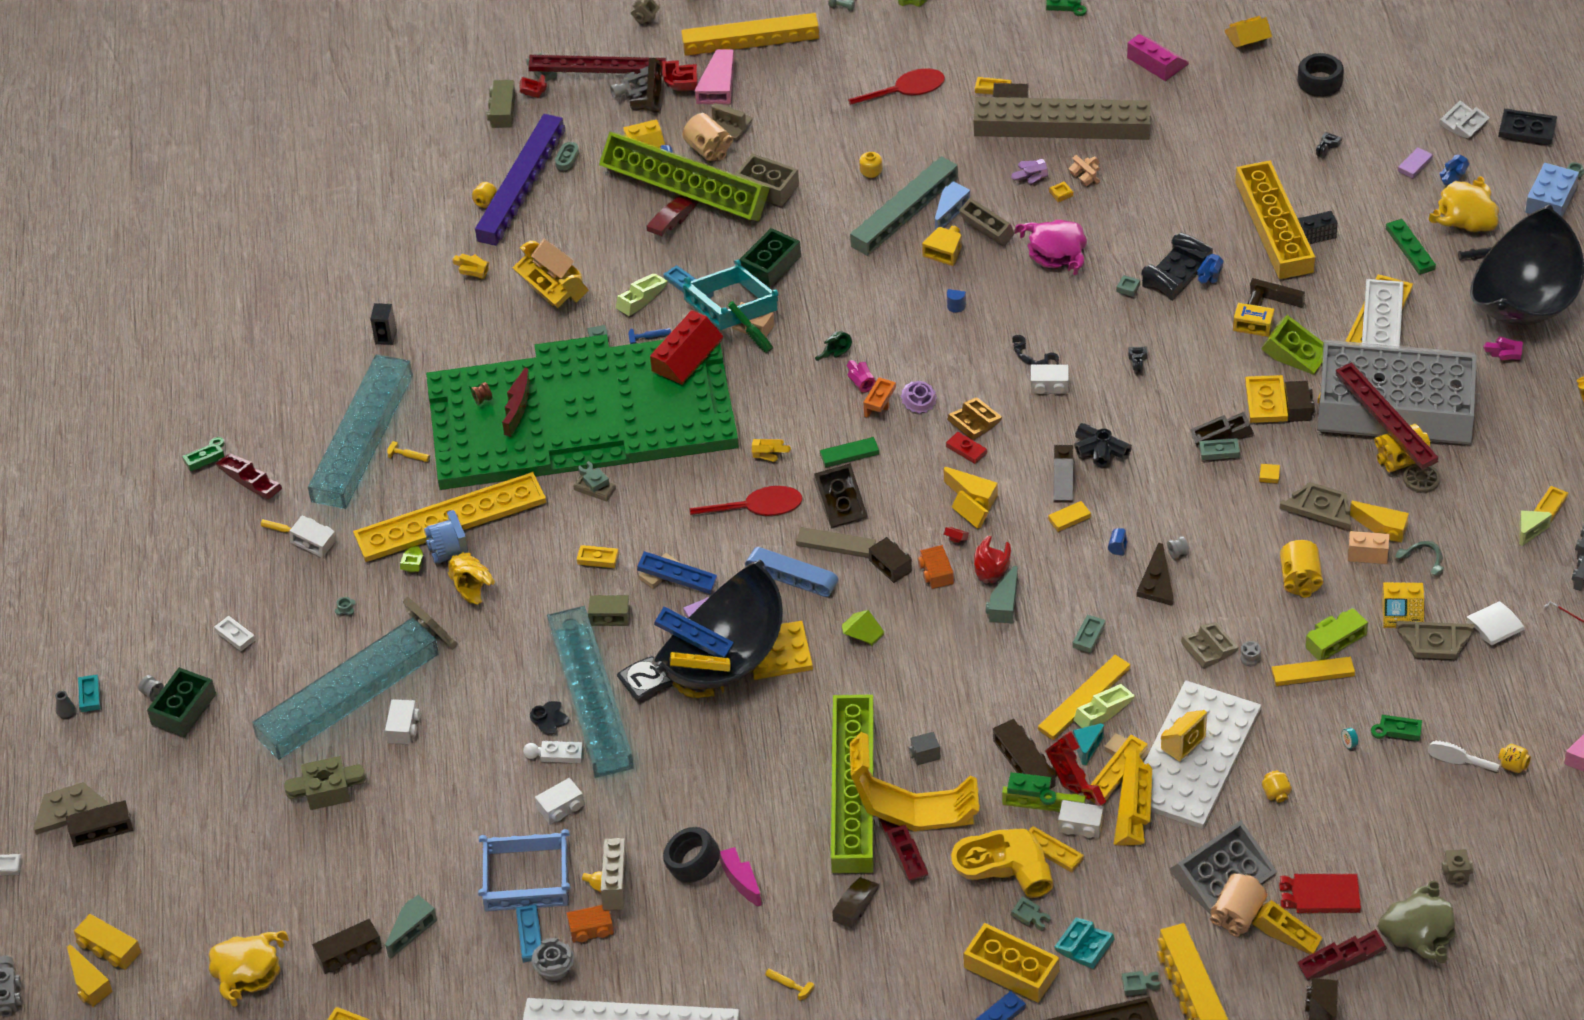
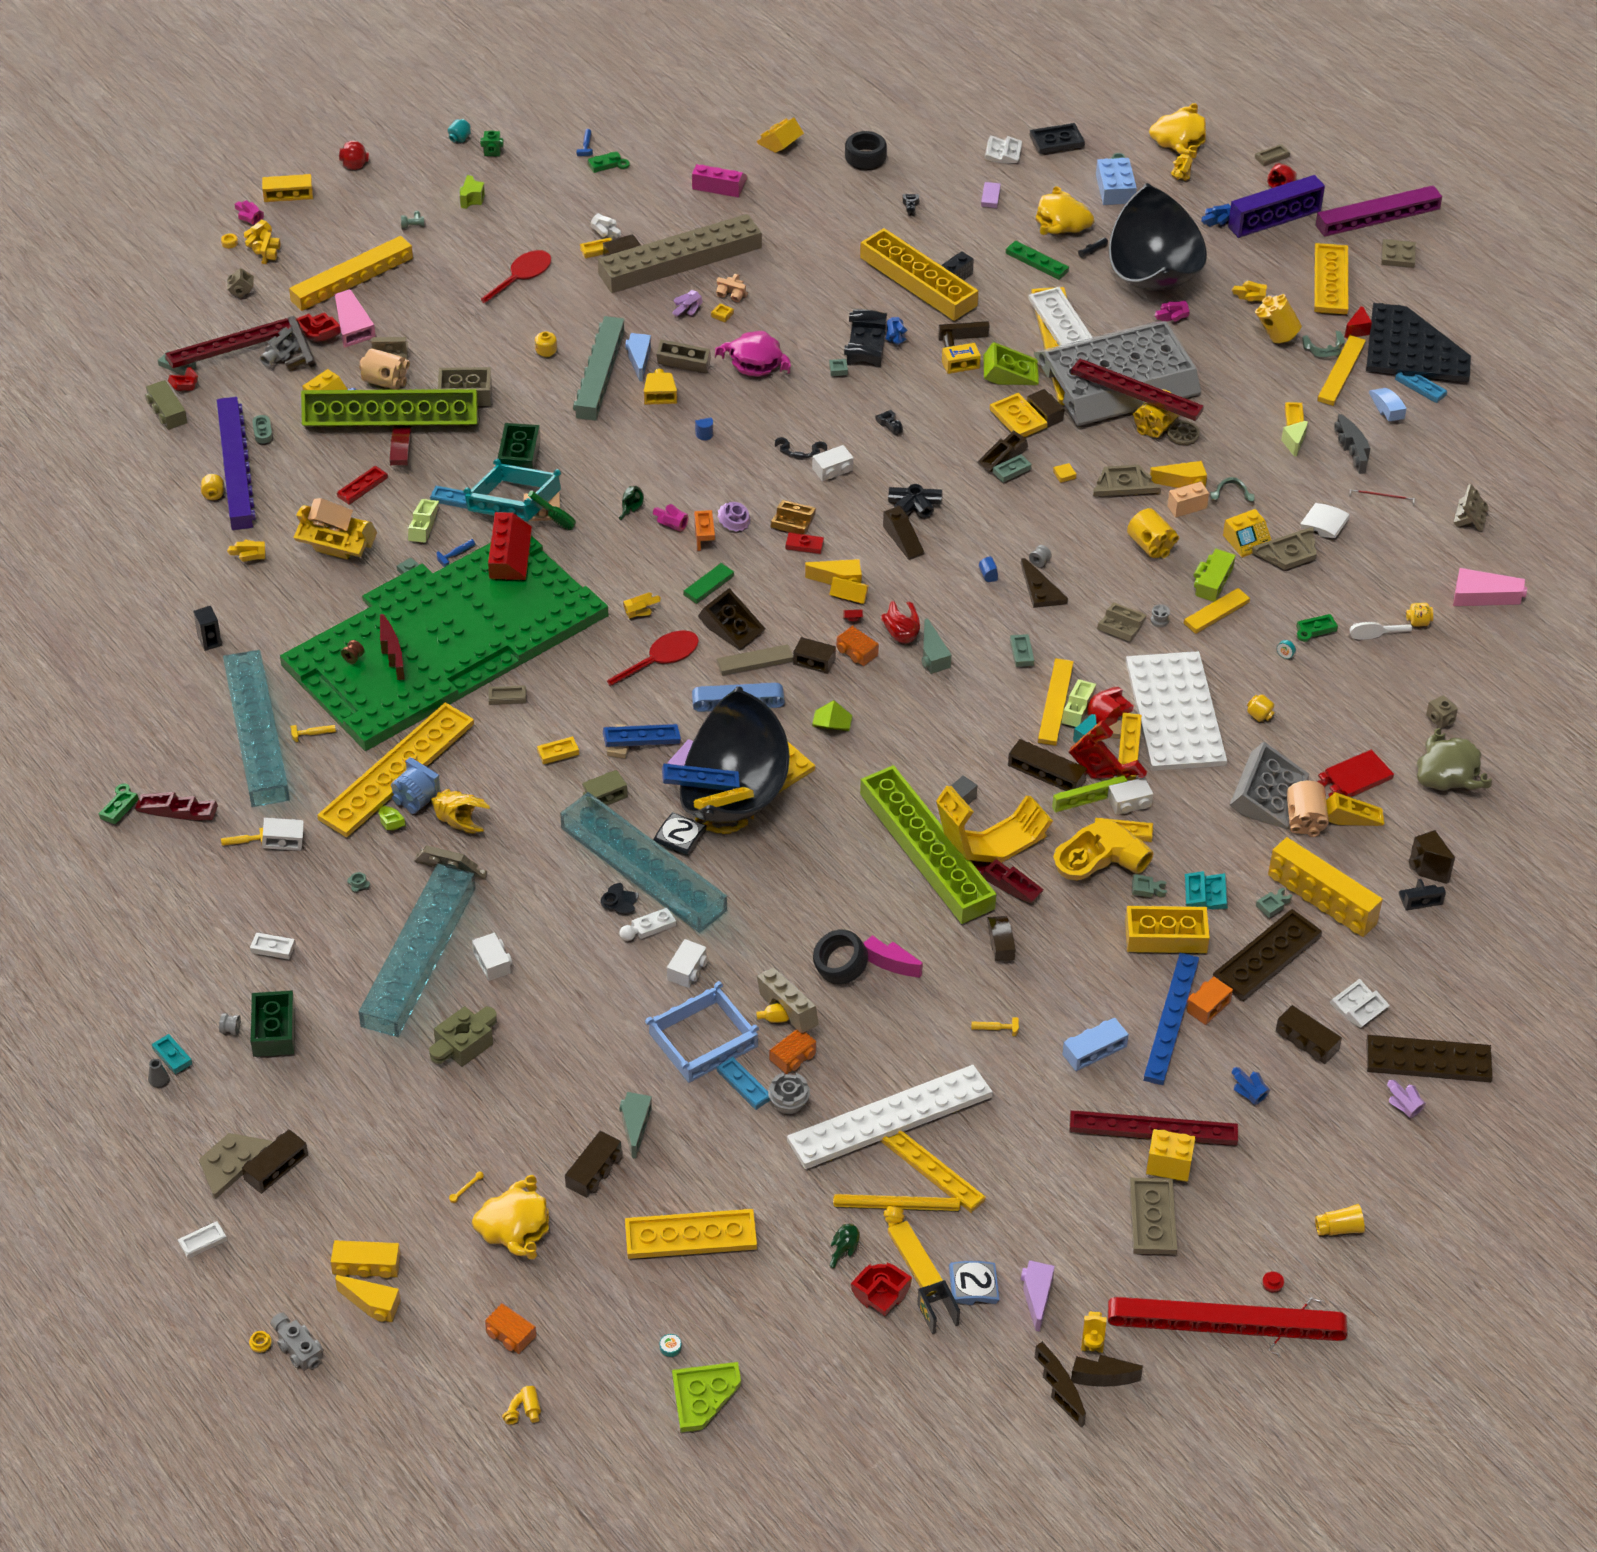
camera: 35 degrees left, 0 degrees up
sand green plate [578,461,609,492] -> none
green hinge [1007,772,1056,805] -> none
yellow tile [1048,501,1091,532] -> none
yellow wedge [1114,747,1152,846] -> none
yellow slope [1160,710,1207,762] -> none
dark red slope [1297,929,1387,980] -> none
blue rock [1439,155,1470,185] -> none
none -> red tile [336,466,388,505]
none -> yellow hinge [449,1171,484,1203]
none -> white rock [591,213,621,240]
none -> red brick [1087,687,1134,726]

